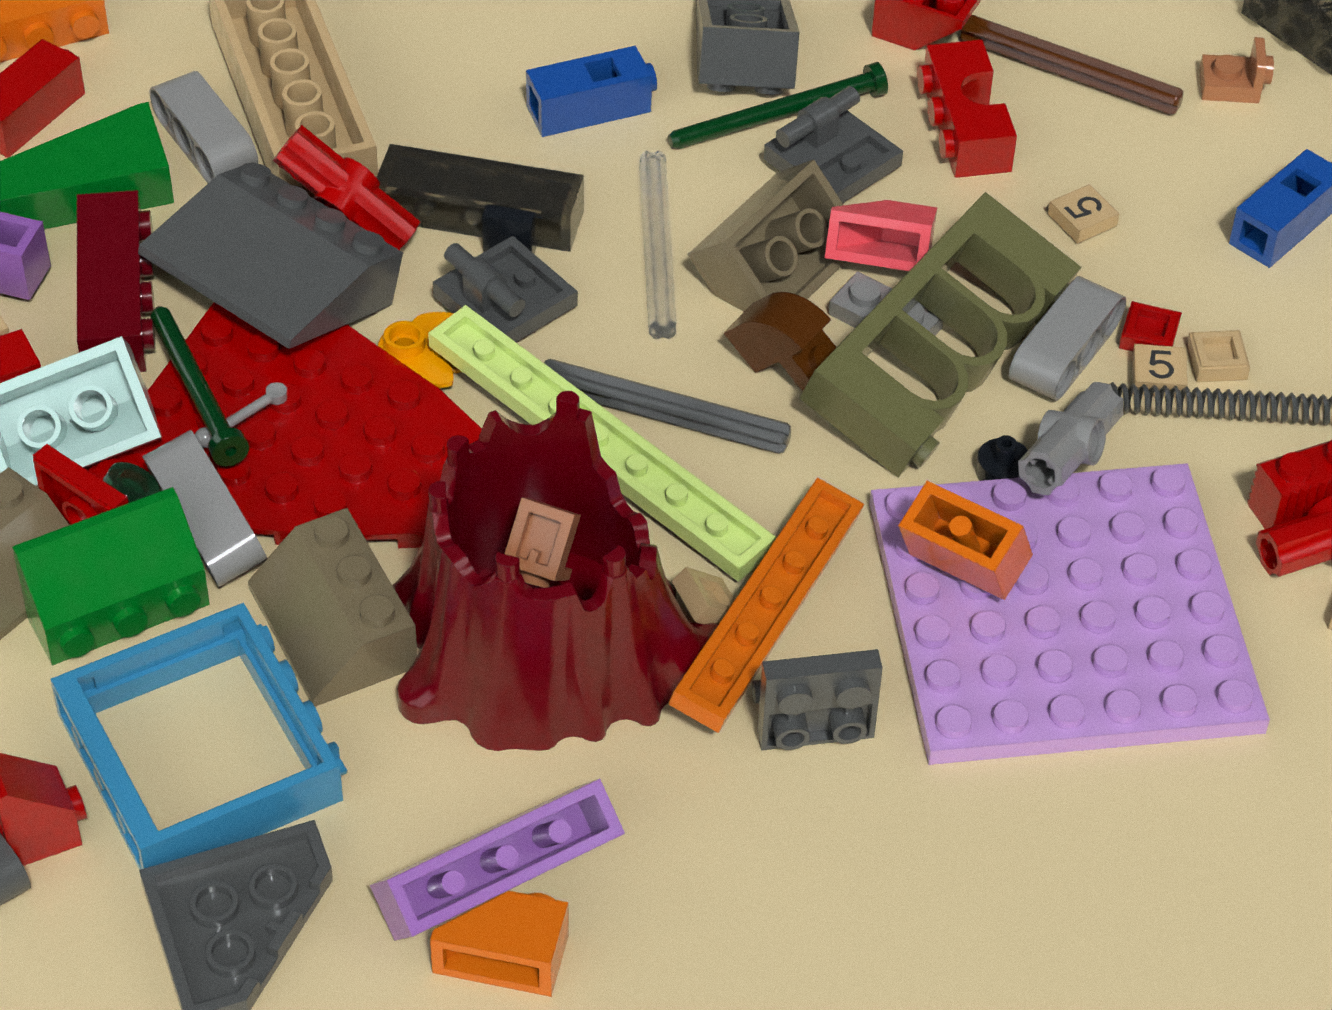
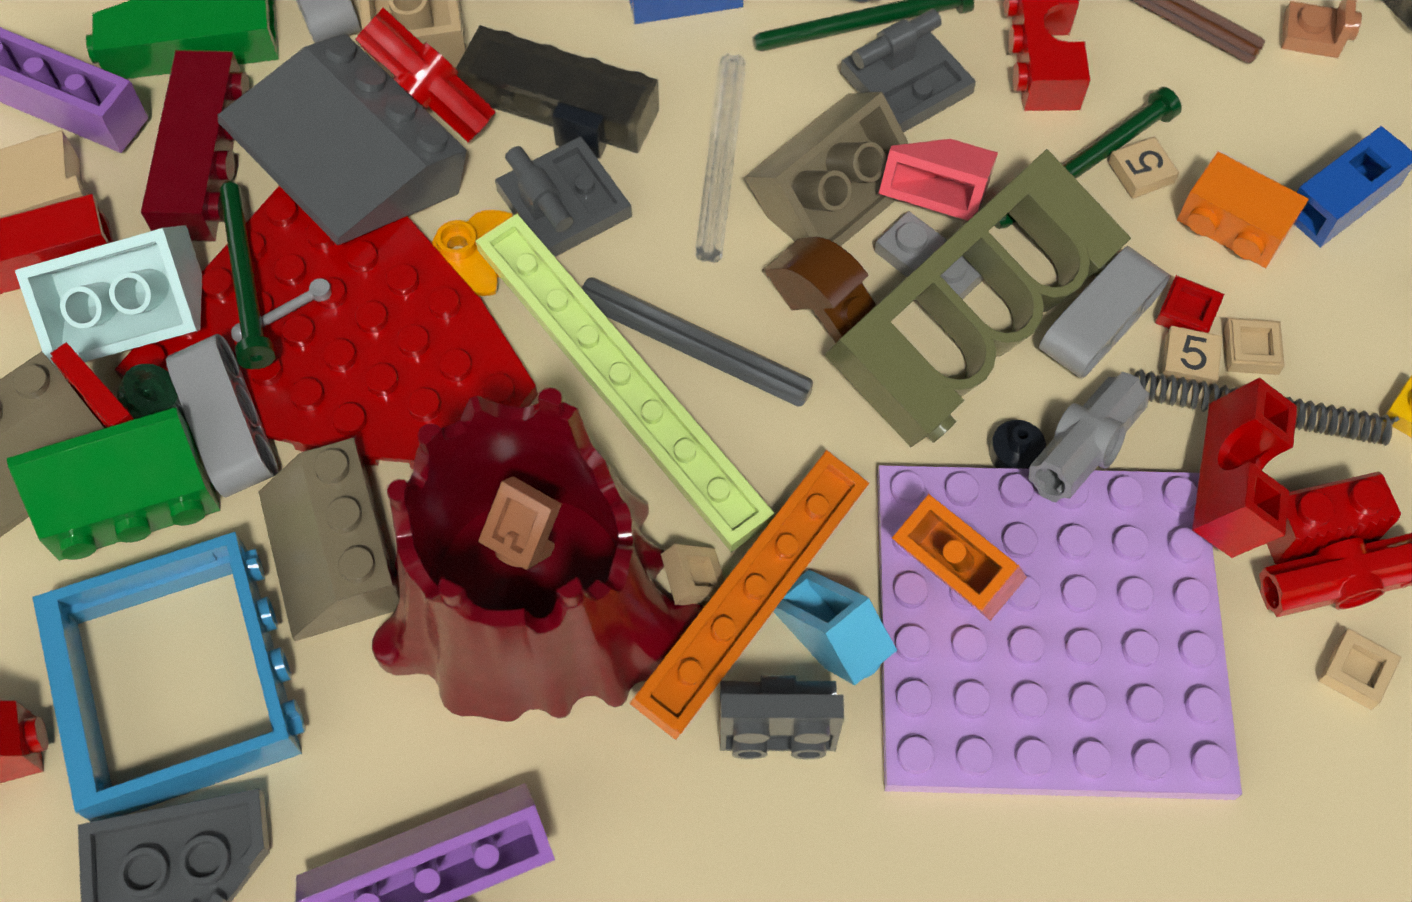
camera: 10 degrees right, 15 degrees up
none -> medium azure slope [773,569,897,686]
none -> dark green bar [995,86,1182,229]
none -> orange brick [1177,151,1309,268]
none -> red arch [1192,377,1297,558]

